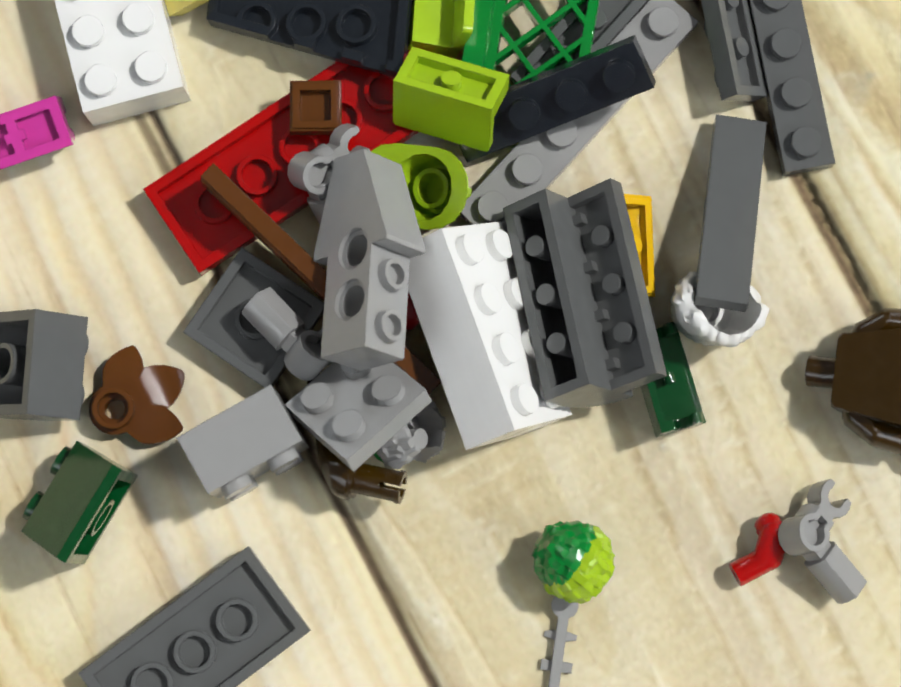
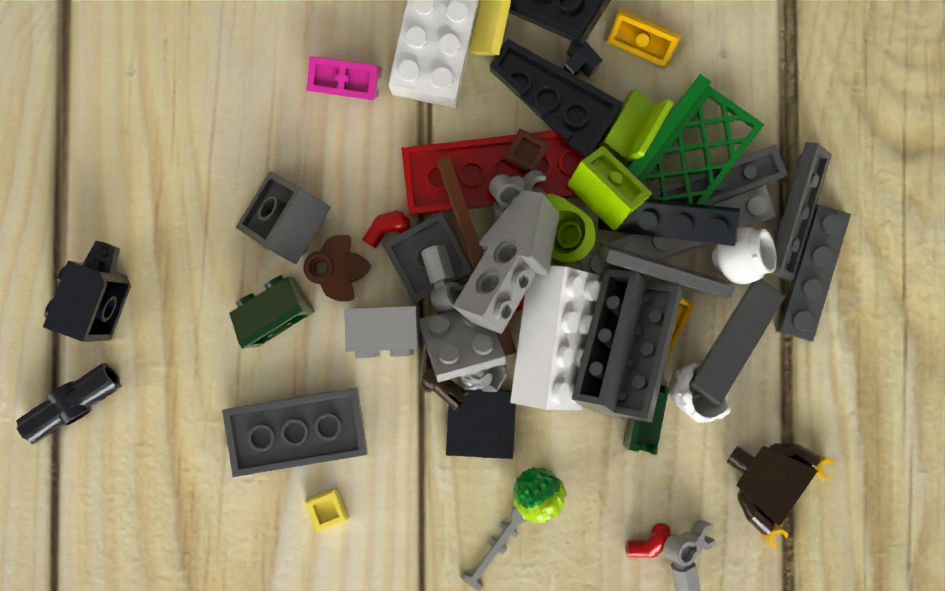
camera: 25 degrees right, 5 degrees up
none -> red arm [362,210,410,248]
none -> black tile [446,388,516,459]
none -> dark grey tile [596,242,735,299]
none -> white piece [712,227,777,284]

